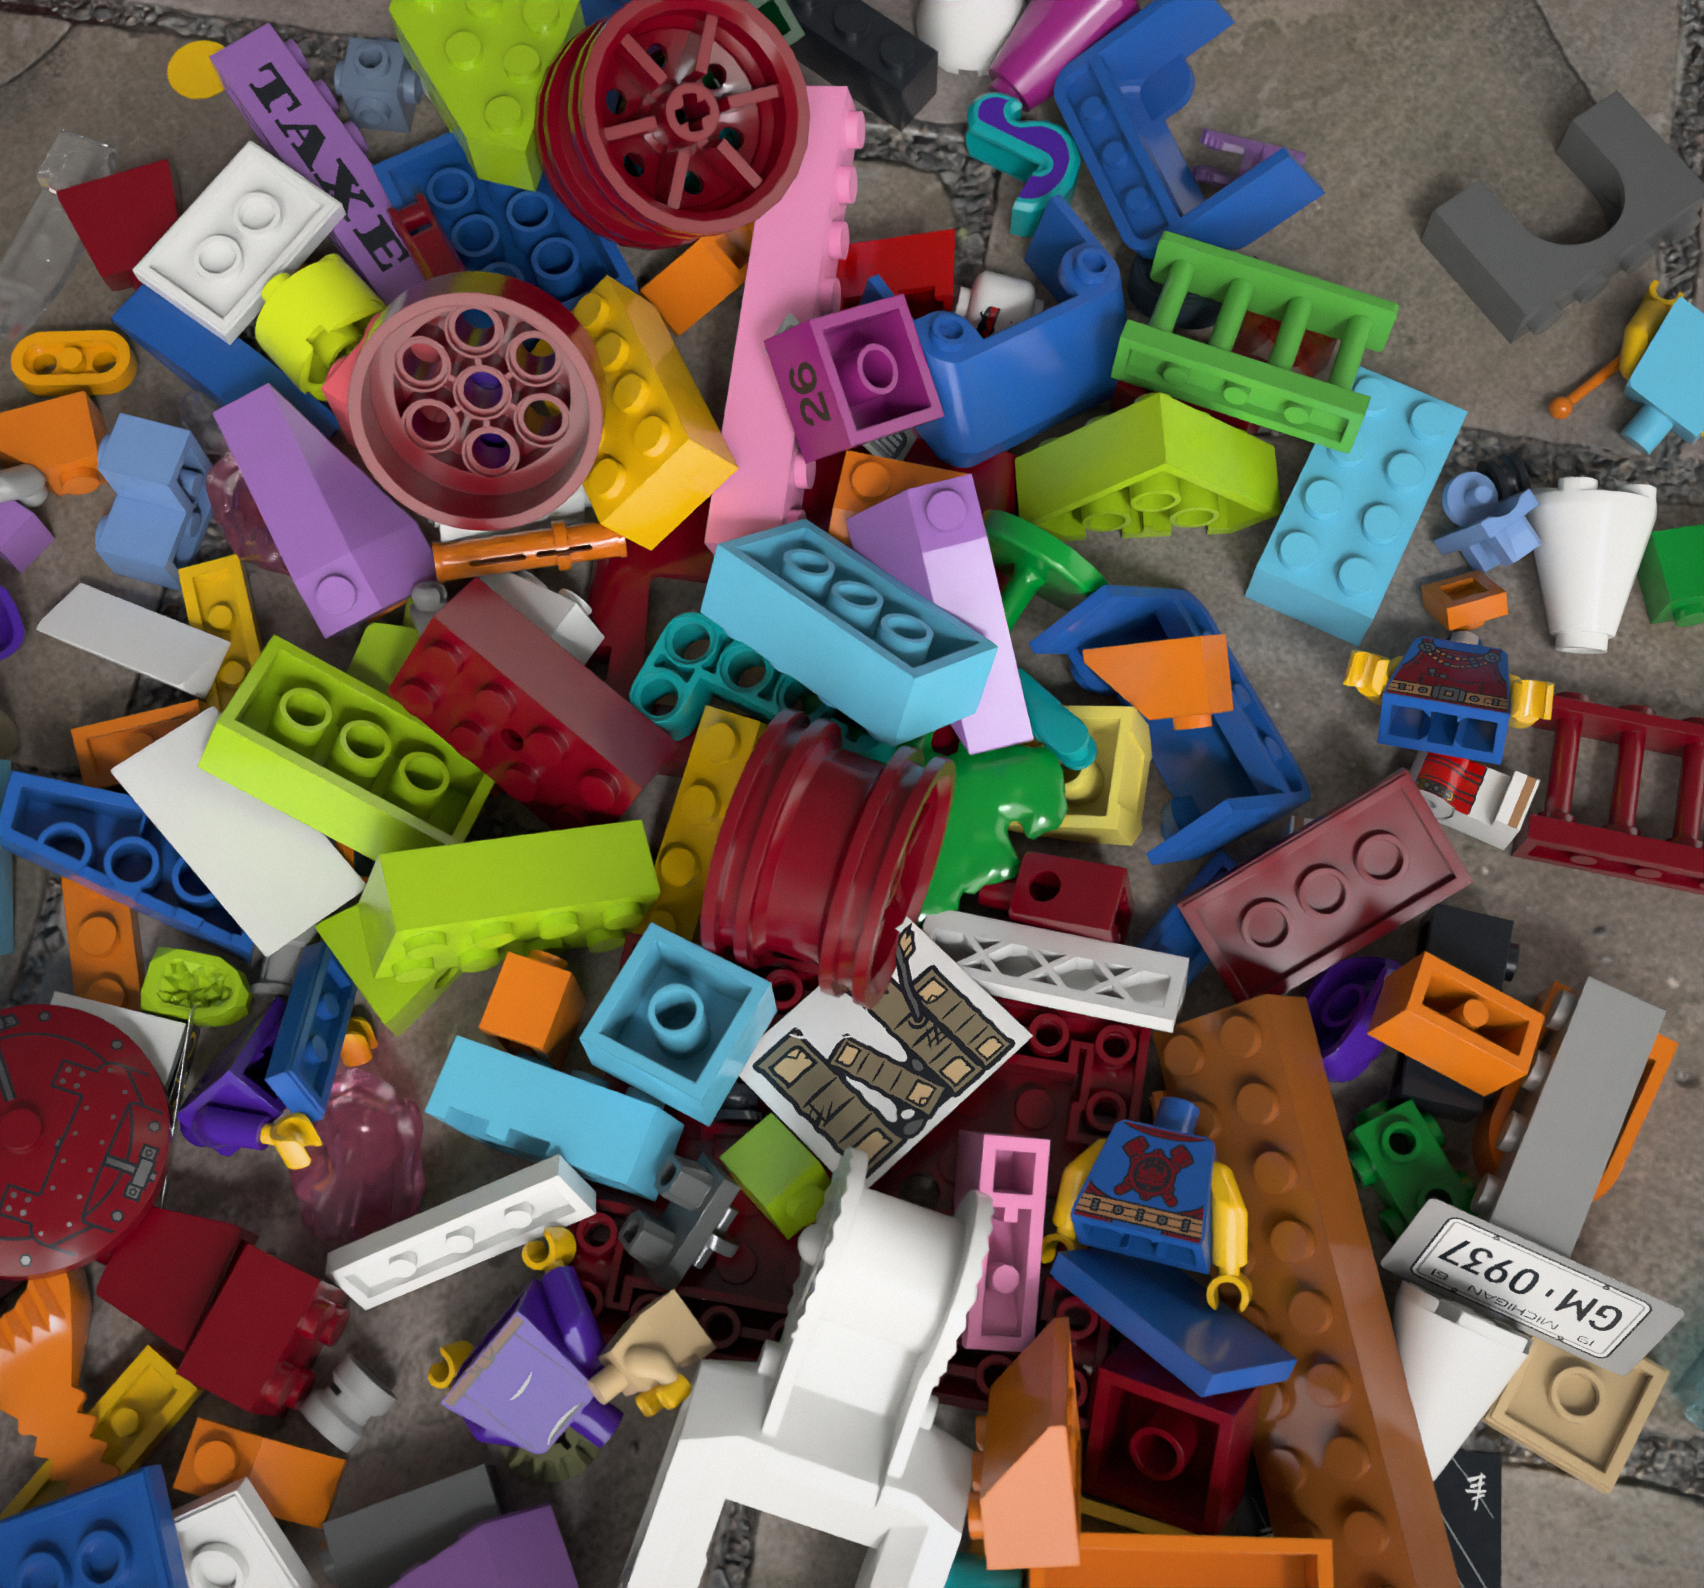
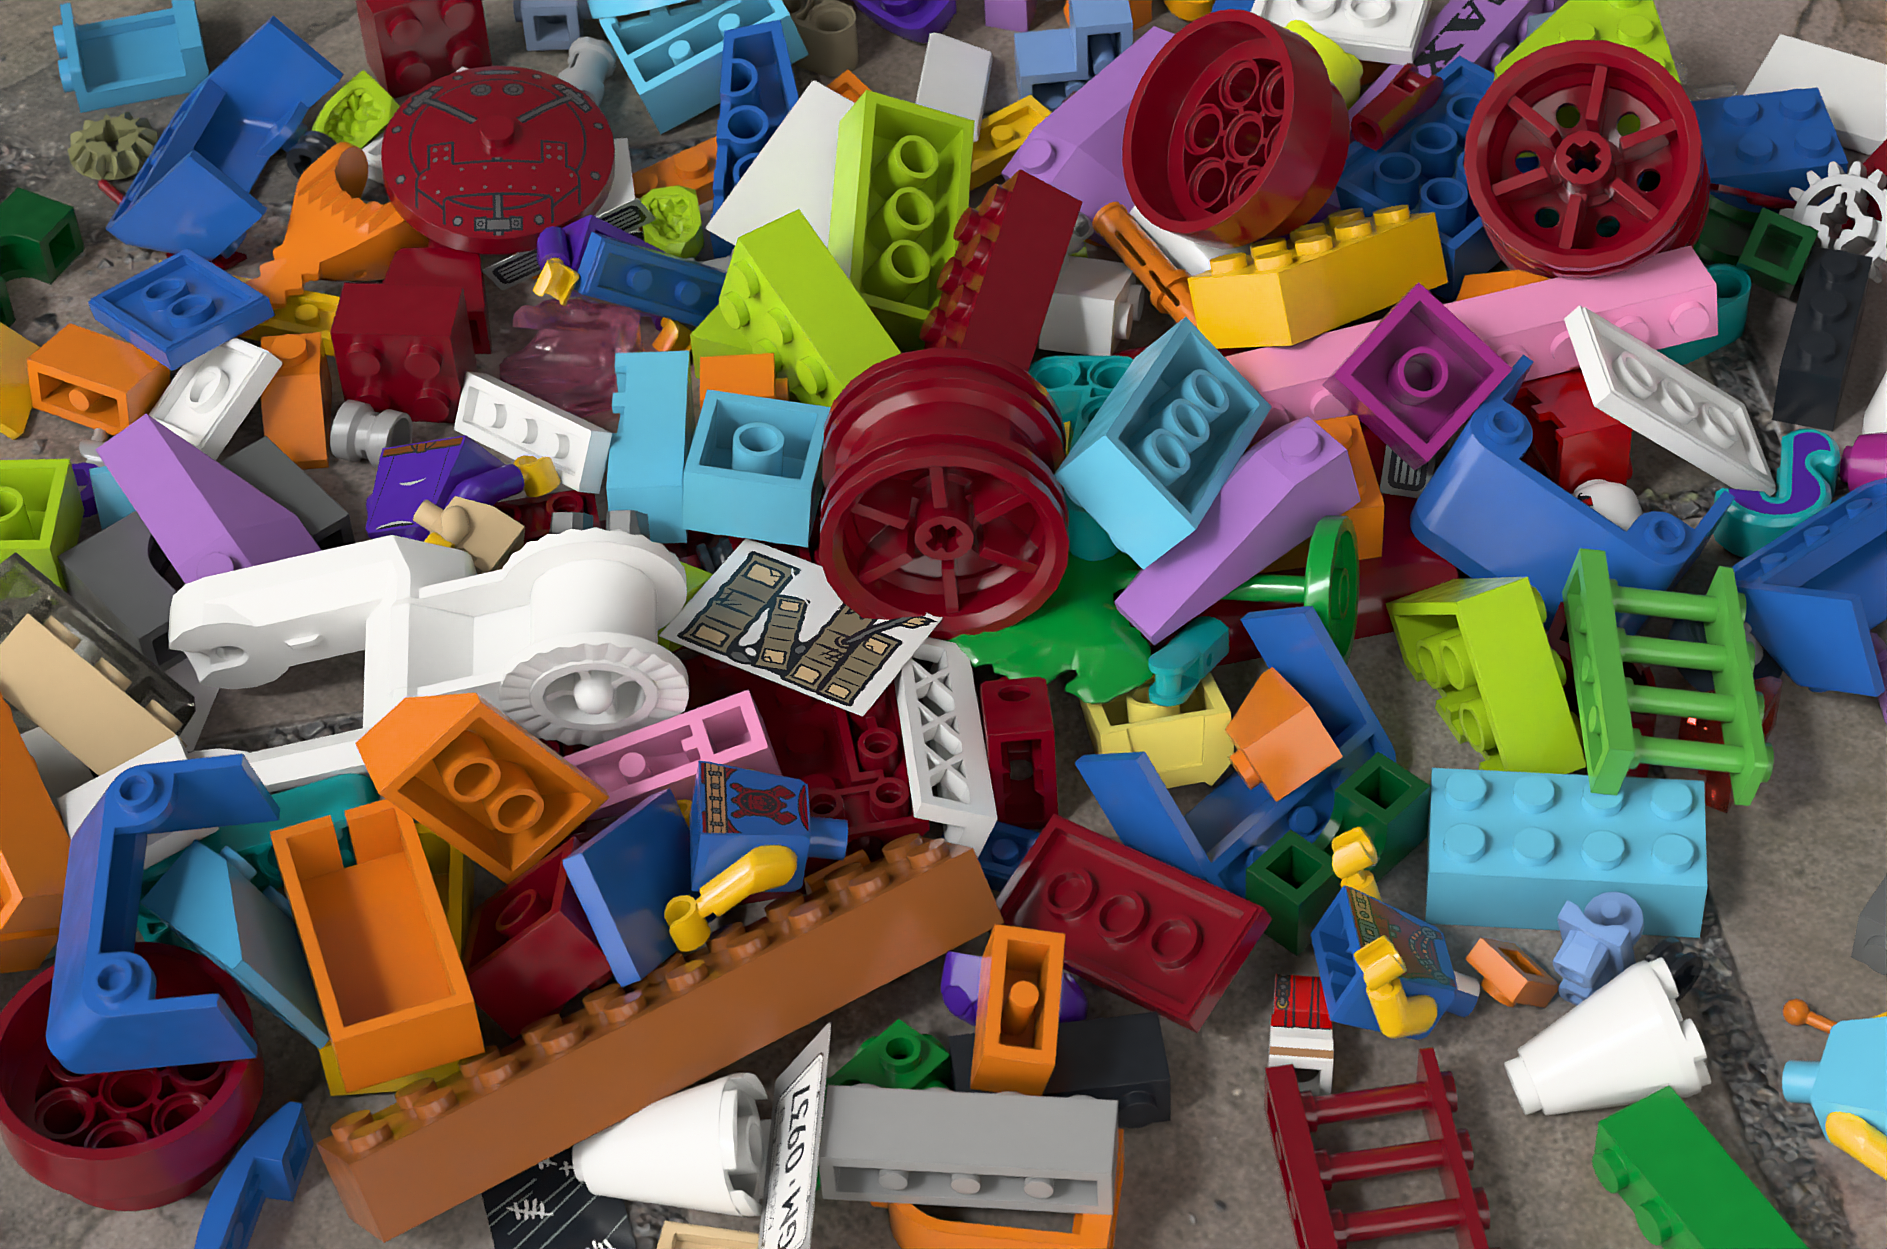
camera: 70 degrees right, 25 degrees down
none -> dark green arch [1245,752,1431,956]
none -> white tile [1564,305,1776,496]

